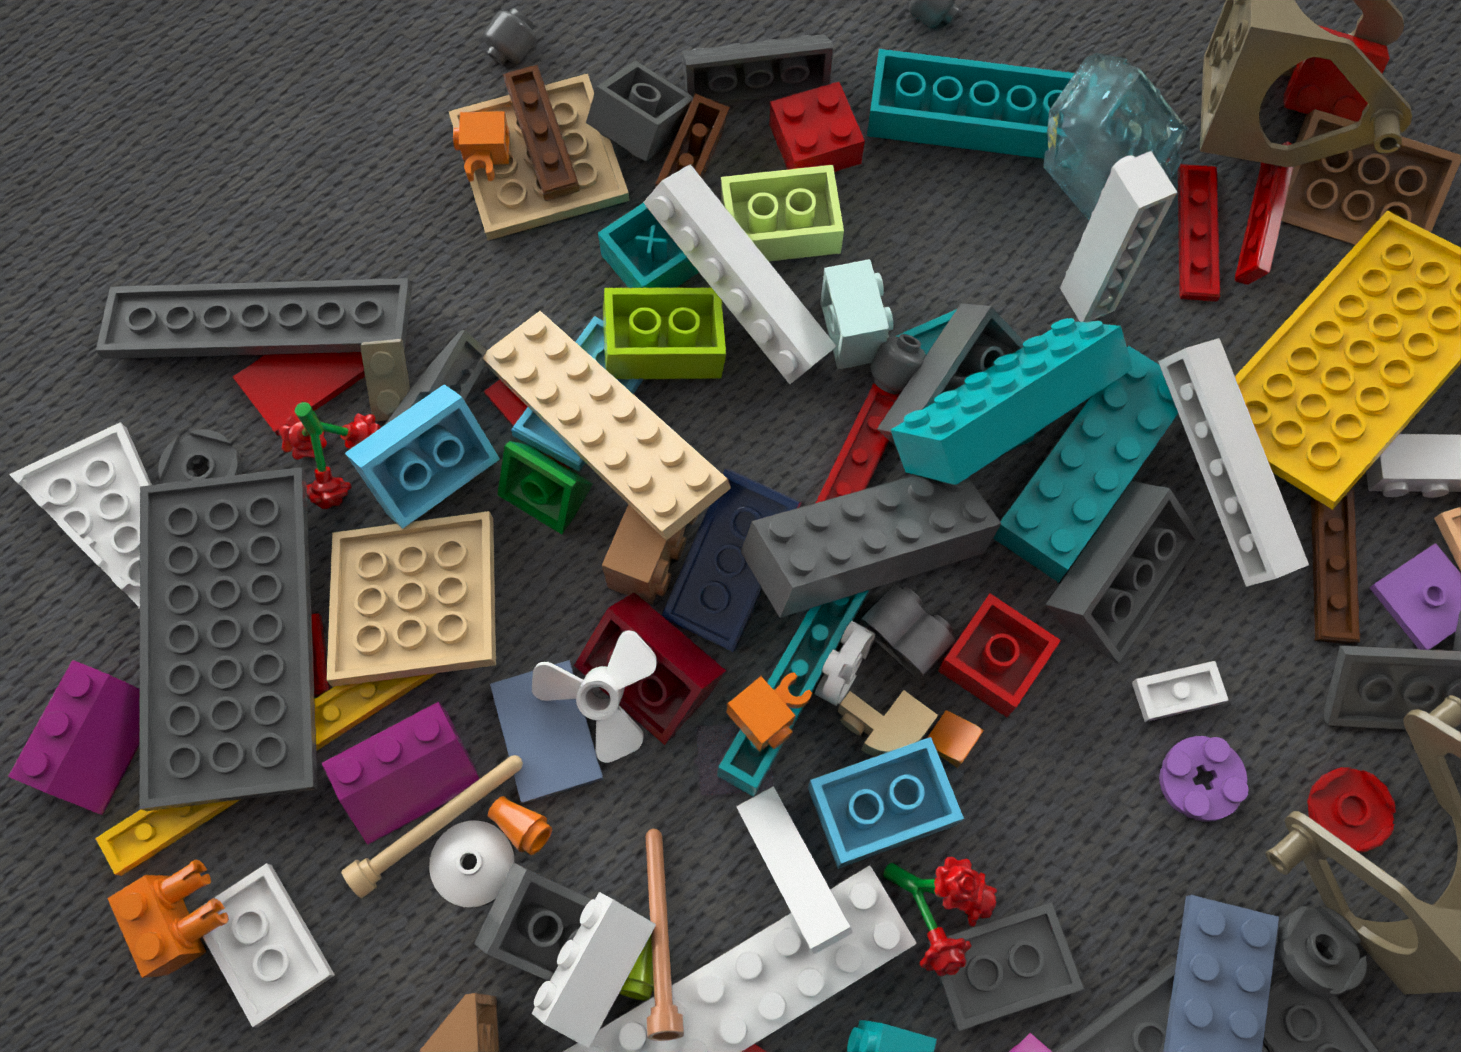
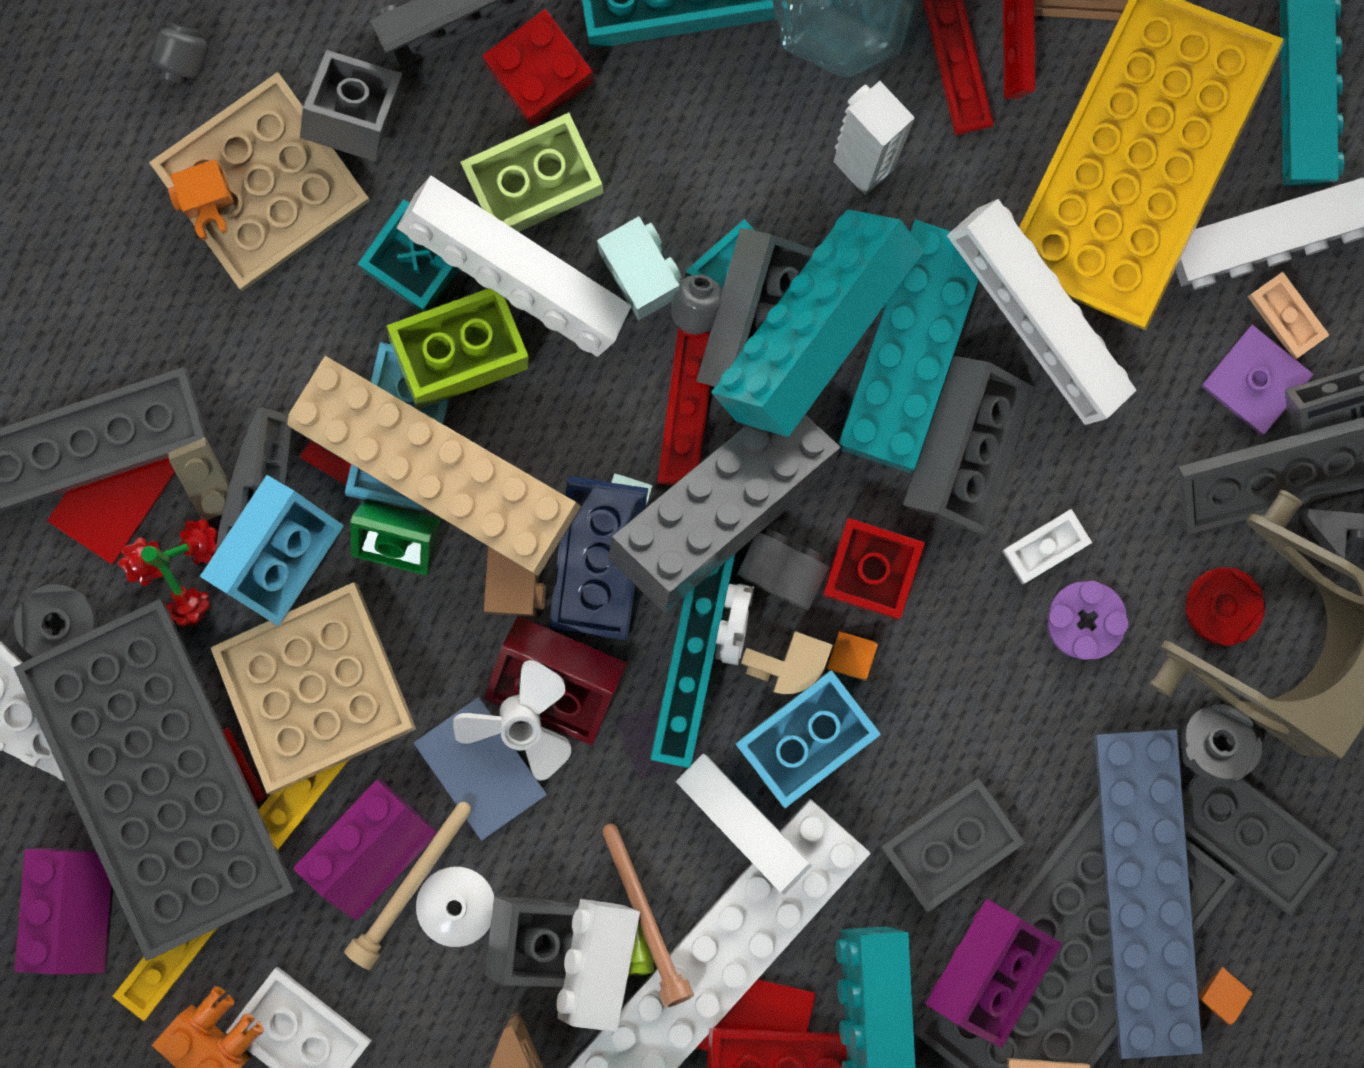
camera: 20 degrees left, 15 degrees up
orange cone [488,796,552,855] -> none
reddish brown tile [503,65,580,201] -> none
reddish brown brick [655,94,730,188] -> none
orange brick [726,672,812,752] -> none
red plant [883,857,997,977] -> none
reddish brown tile [1311,489,1360,645] -> none

